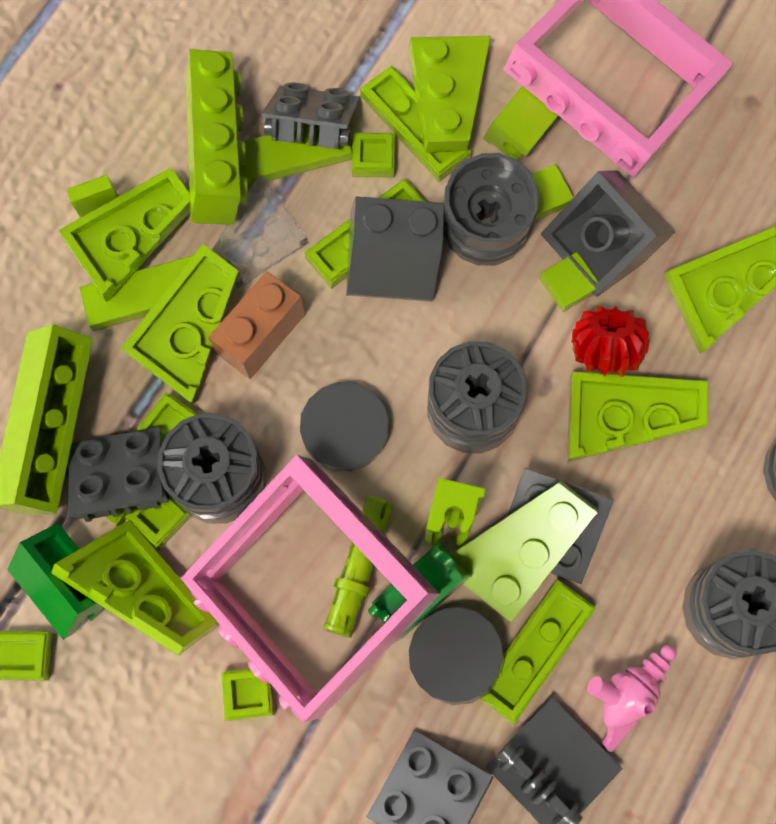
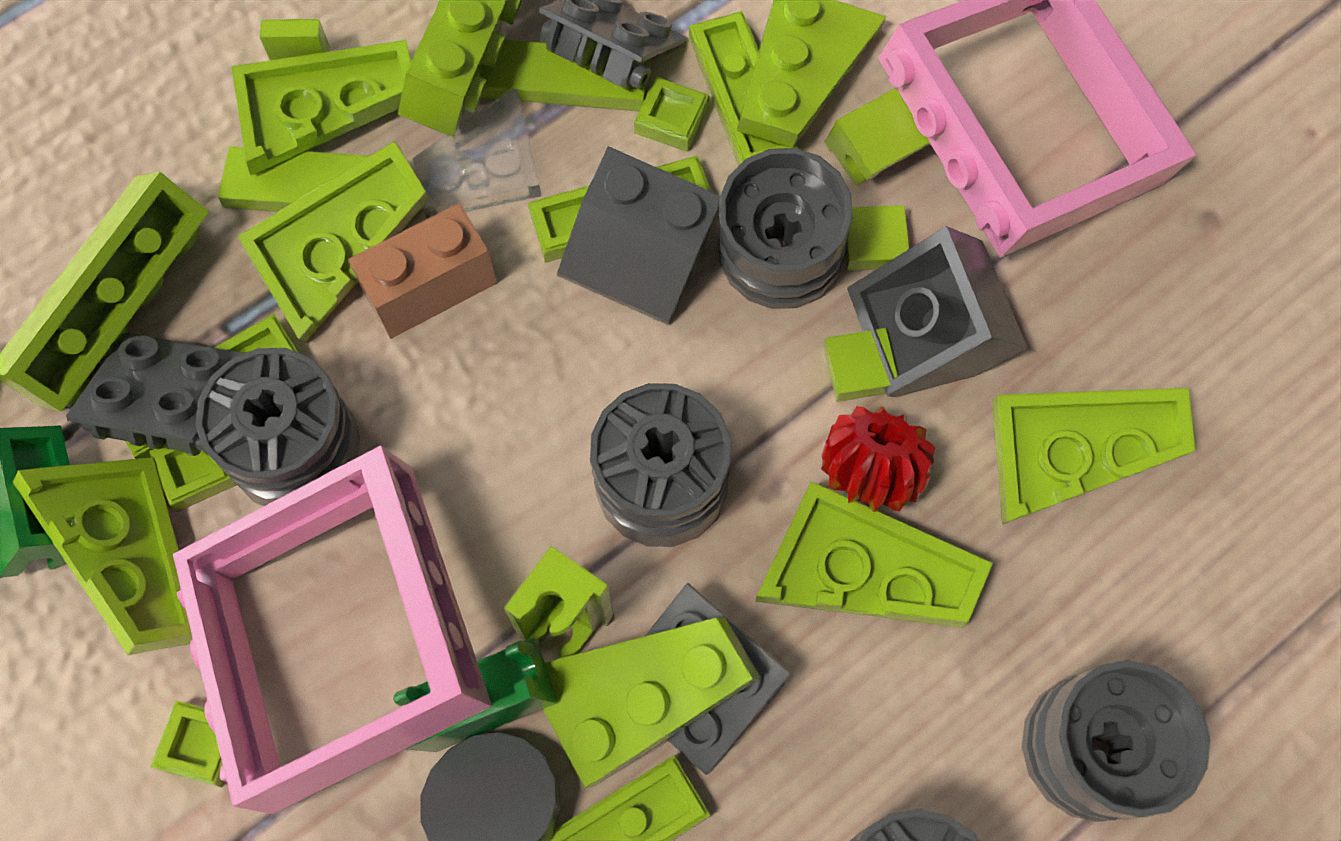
camera: 20 degrees right, 5 degrees down
dark grey tile [300,382,389,472] -> none
lime pin [323,496,394,638] -> none

